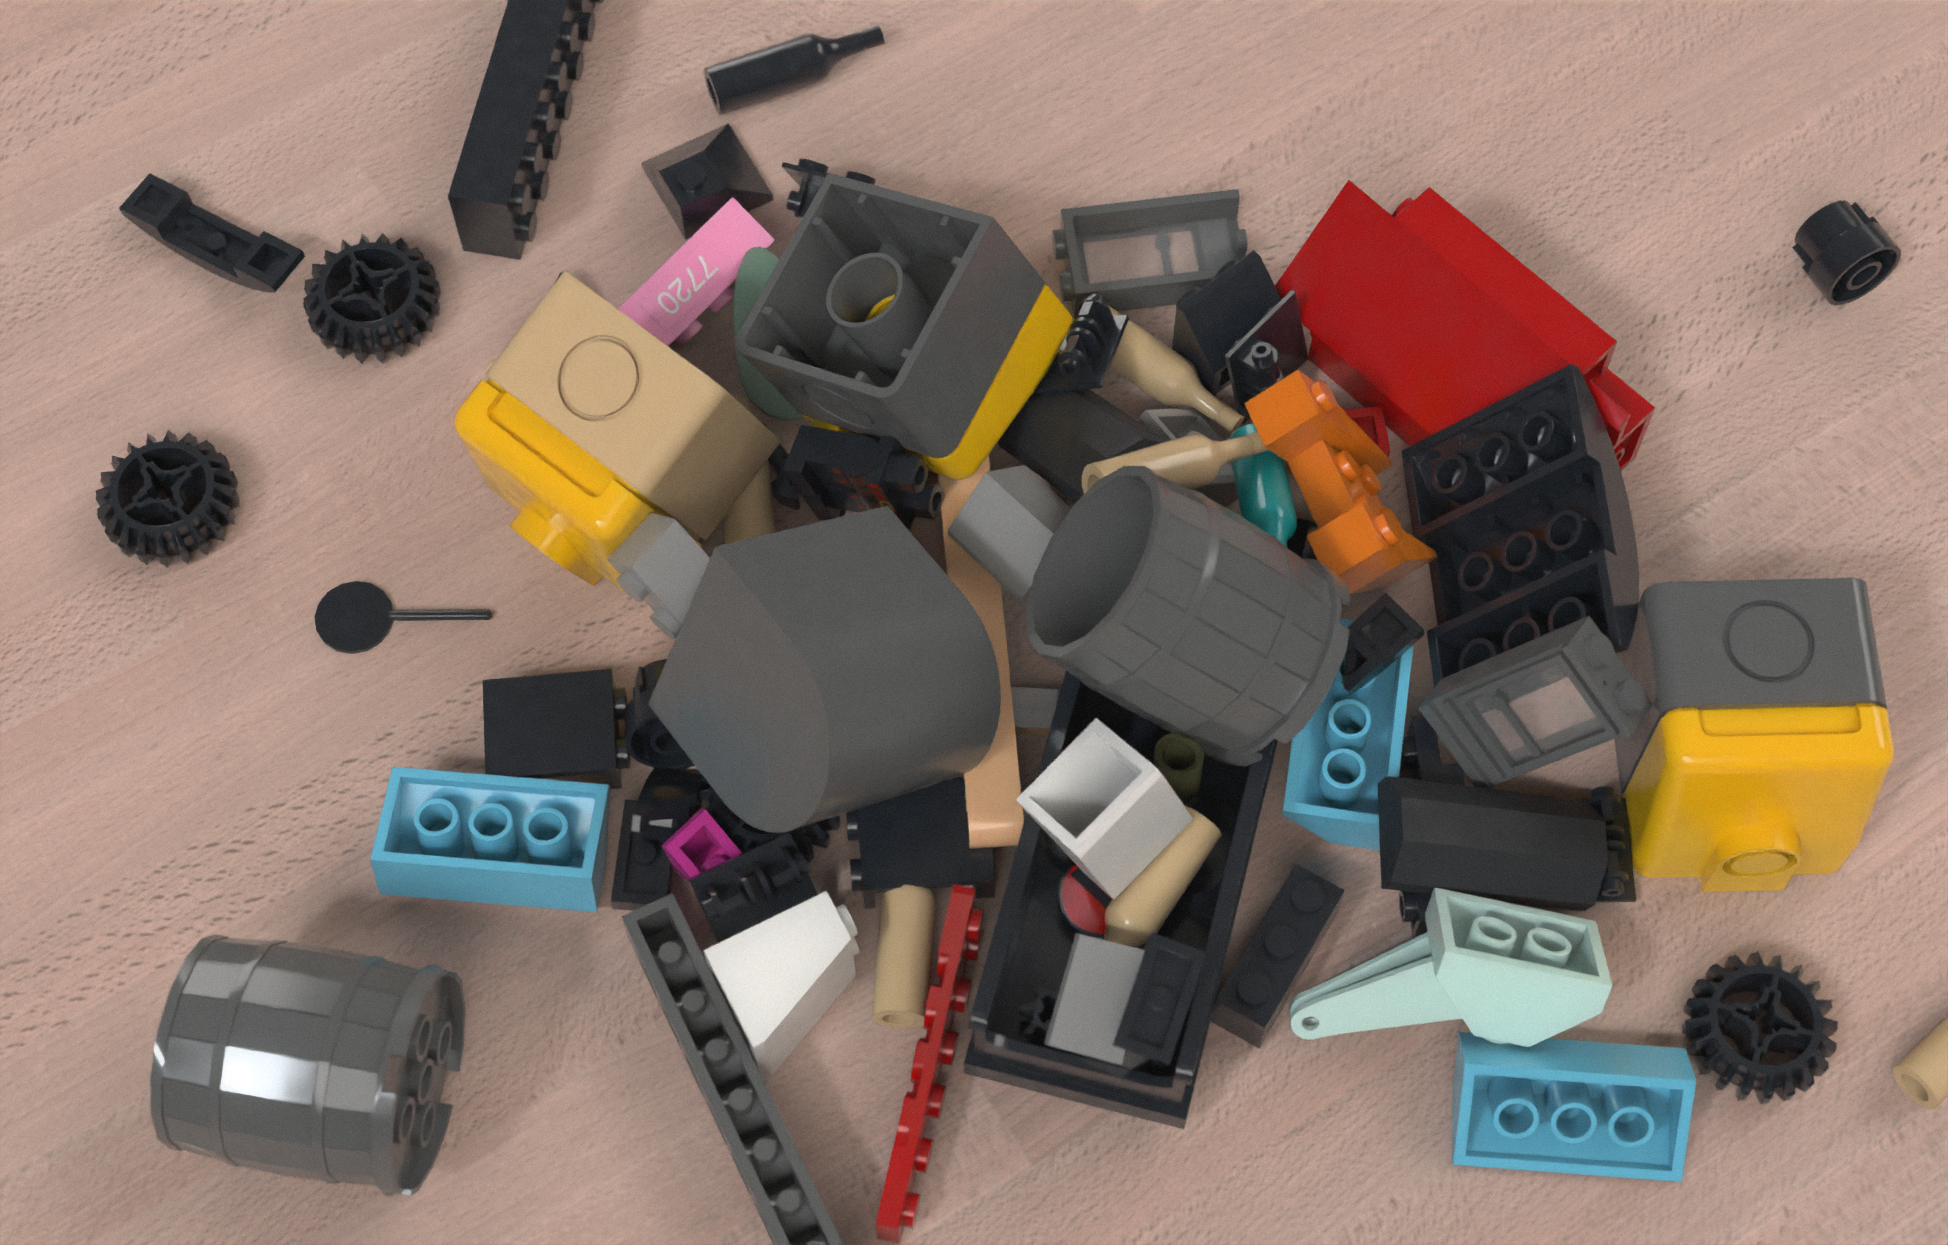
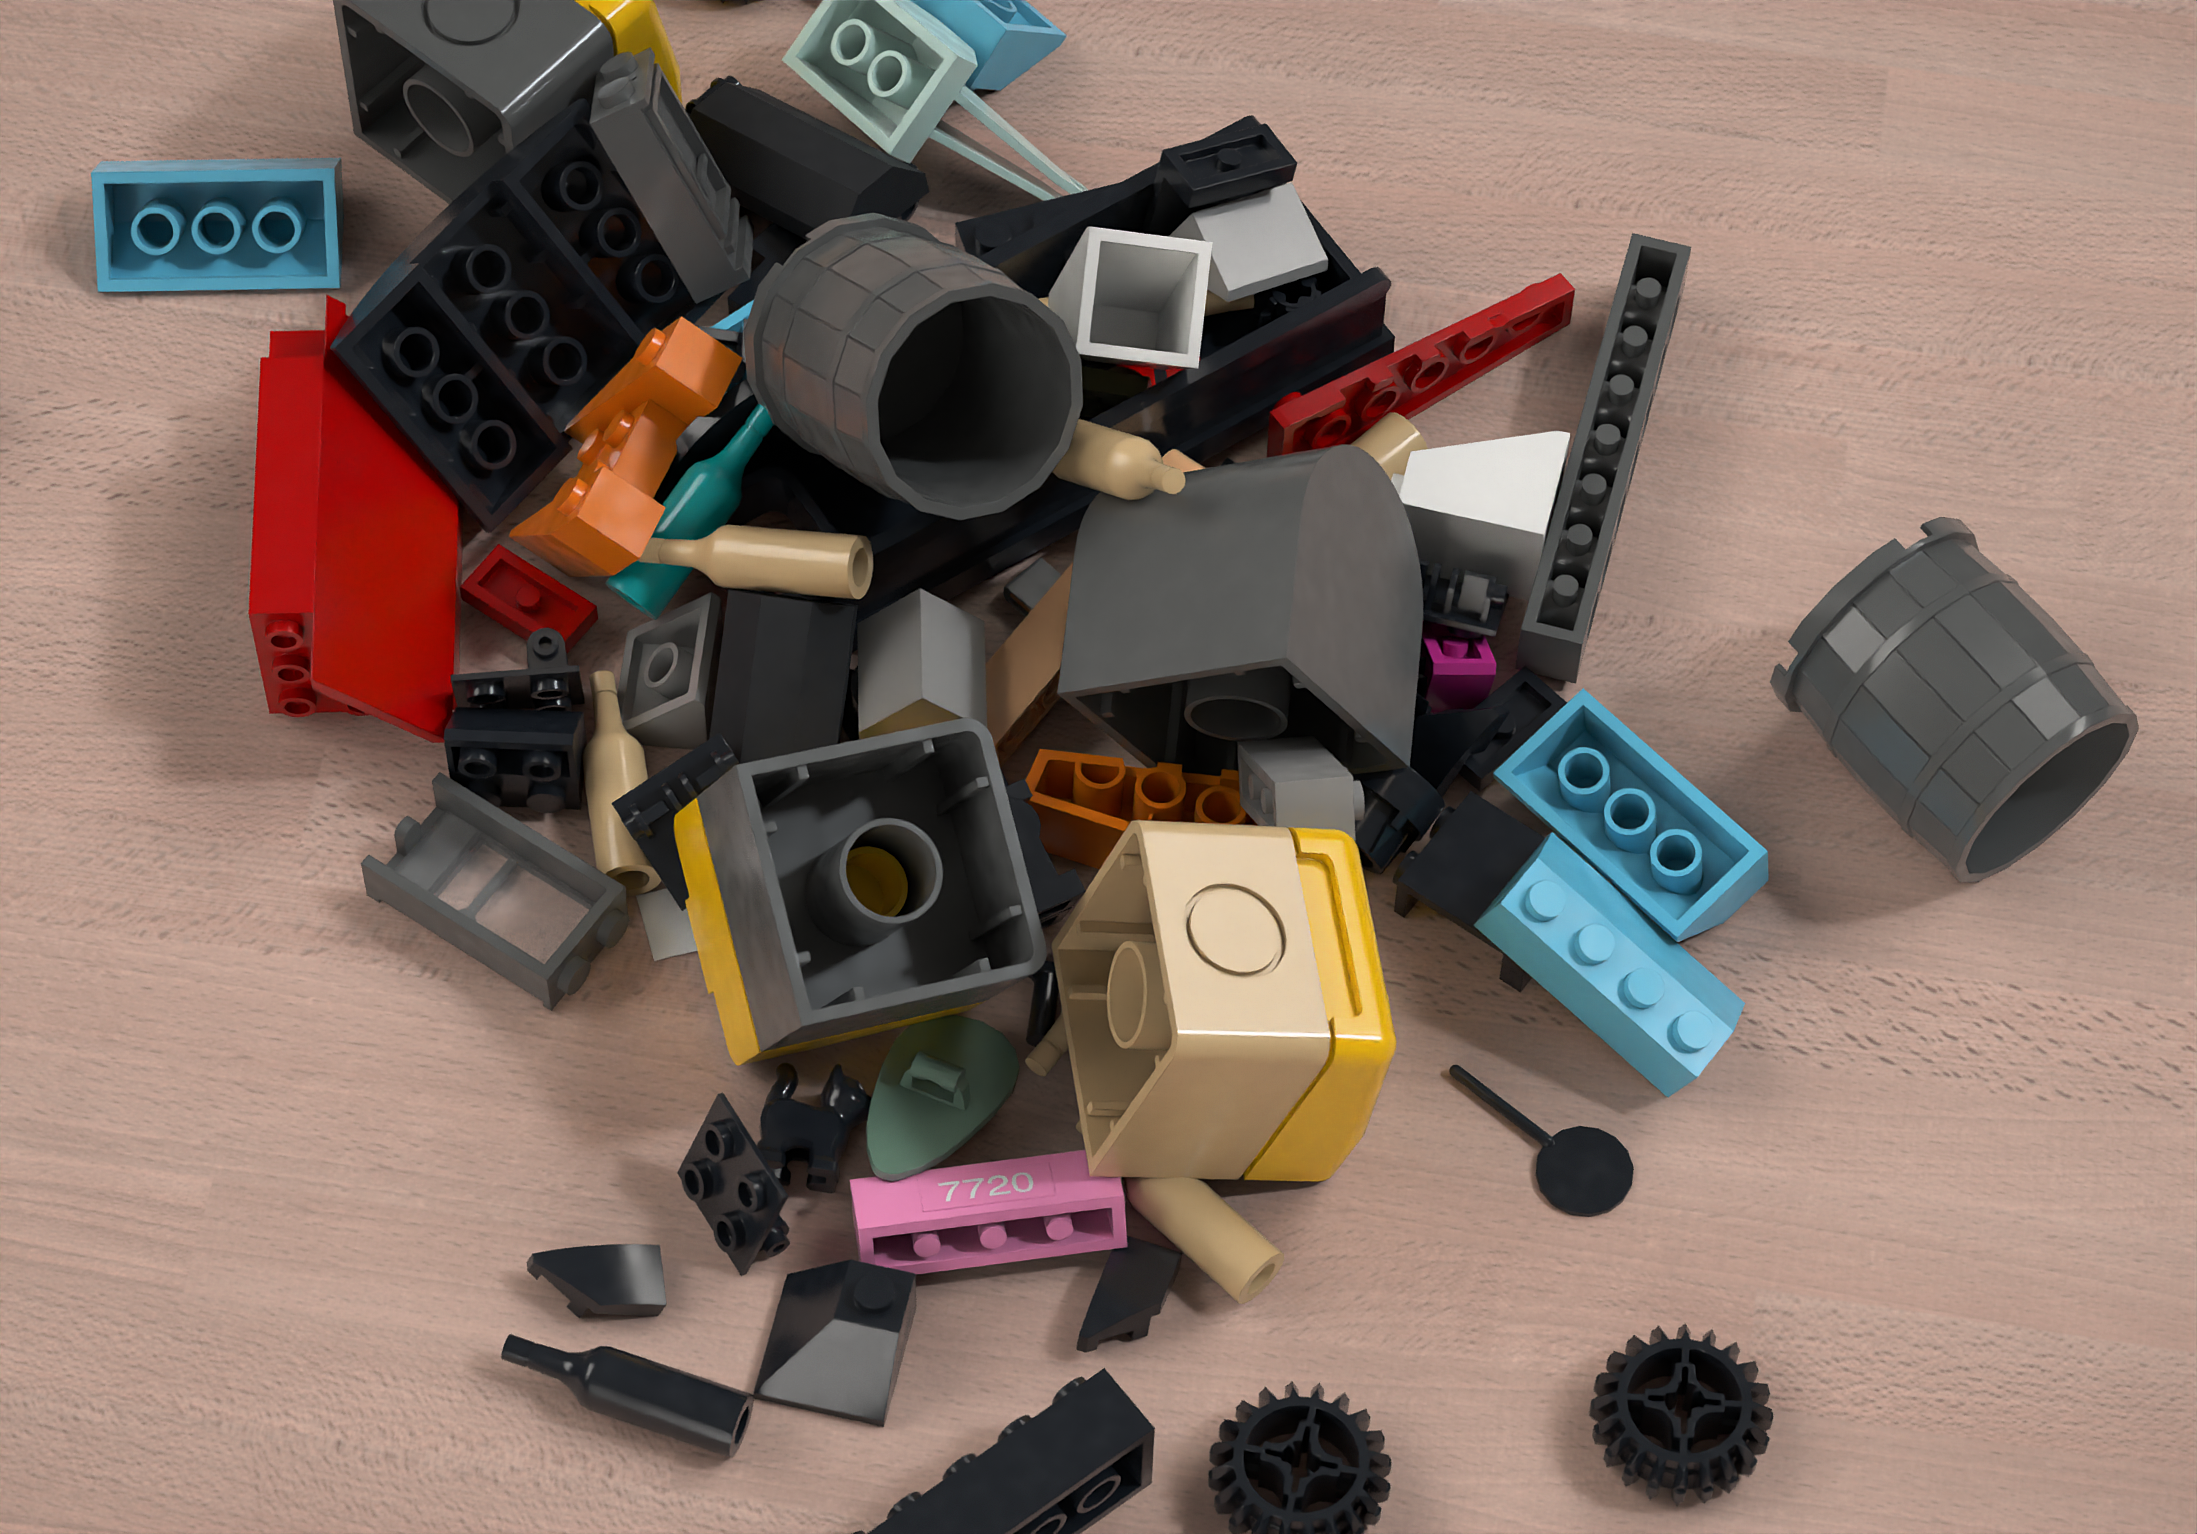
camera: 140 degrees left, 5 degrees down
none -> medium azure slope [91,157,344,292]
none -> black slope [527,1244,667,1319]
none -> tan piece [1052,419,1186,500]
none -> medium azure slope [1474,832,1745,1097]

